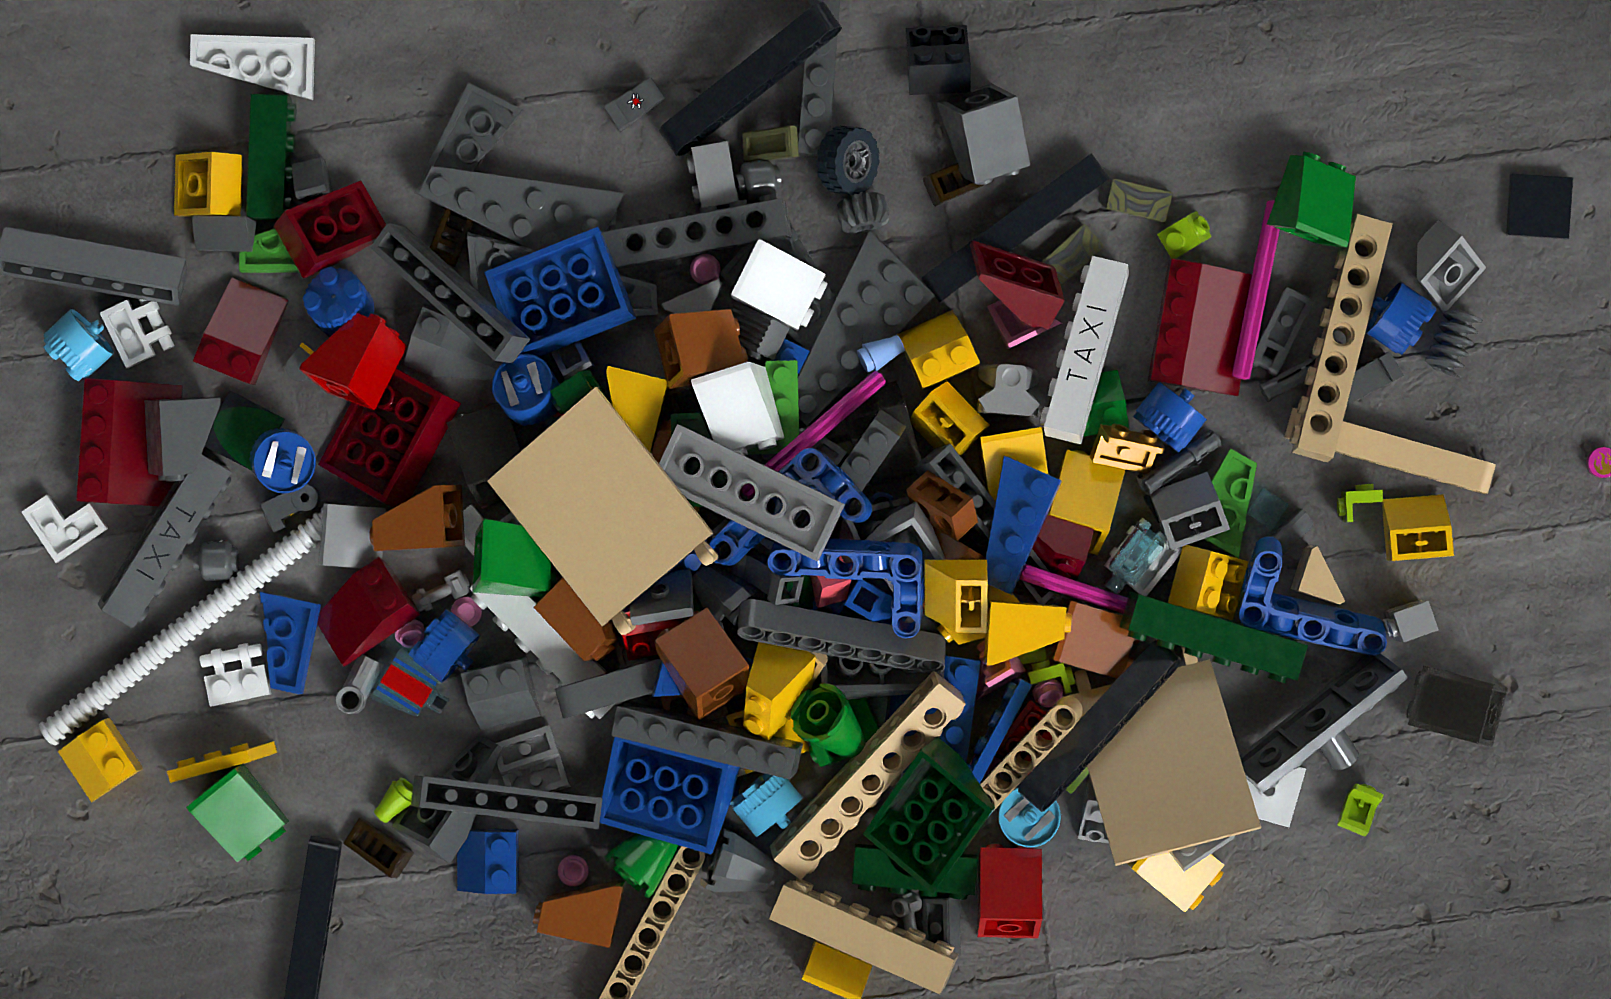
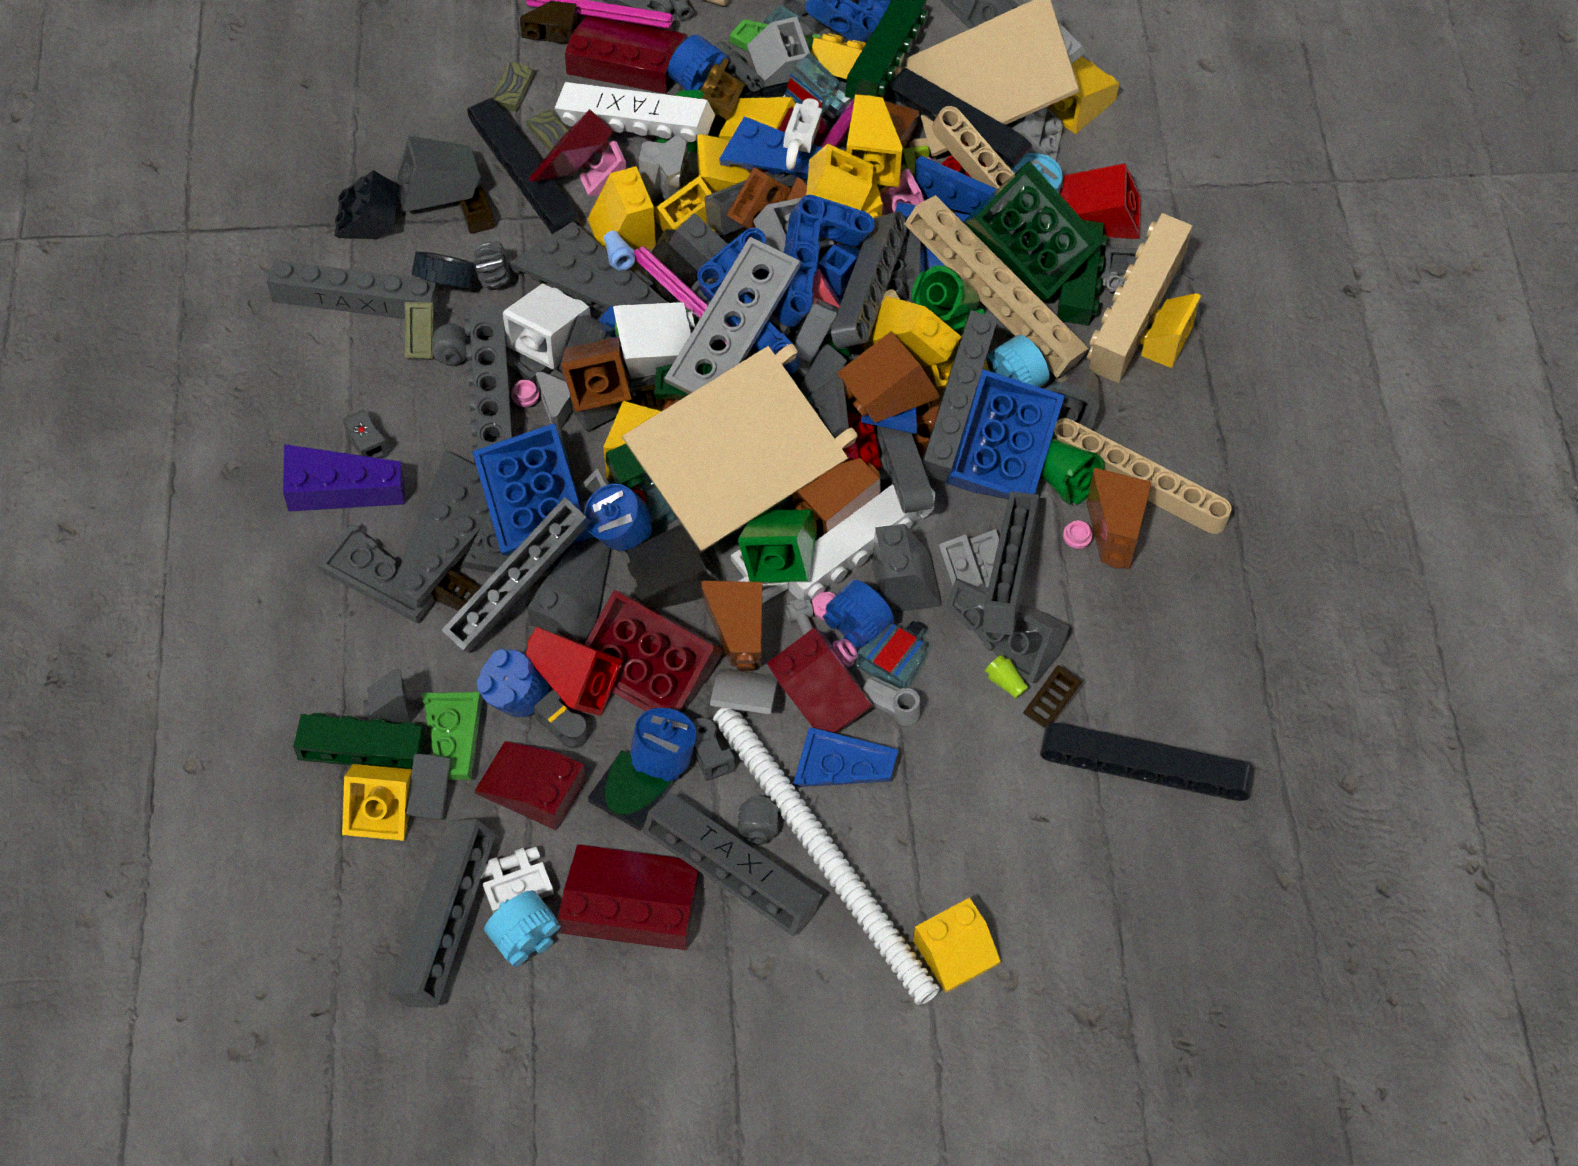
camera: 90 degrees left, 30 degrees down
white plate [22,495,108,563] -> none
dark grey slope [144,397,220,481] -> none
yellow wing [167,741,277,783] -> none
slope [186,764,289,862] -> none
white wing [190,34,315,100] -> none
white plate [200,643,272,707] -> none
dark red slope [274,180,386,278] -> none
blue slope [457,829,519,894] -> none
black beam [659,2,842,156] -> none
light grey brick [687,141,738,208] -> none
lime bracket [1157,211,1212,259] -> none
none -> dark purple wedge [283,444,405,512]
none -> dark brown slope [520,0,578,44]
none -> white piece [783,99,822,170]

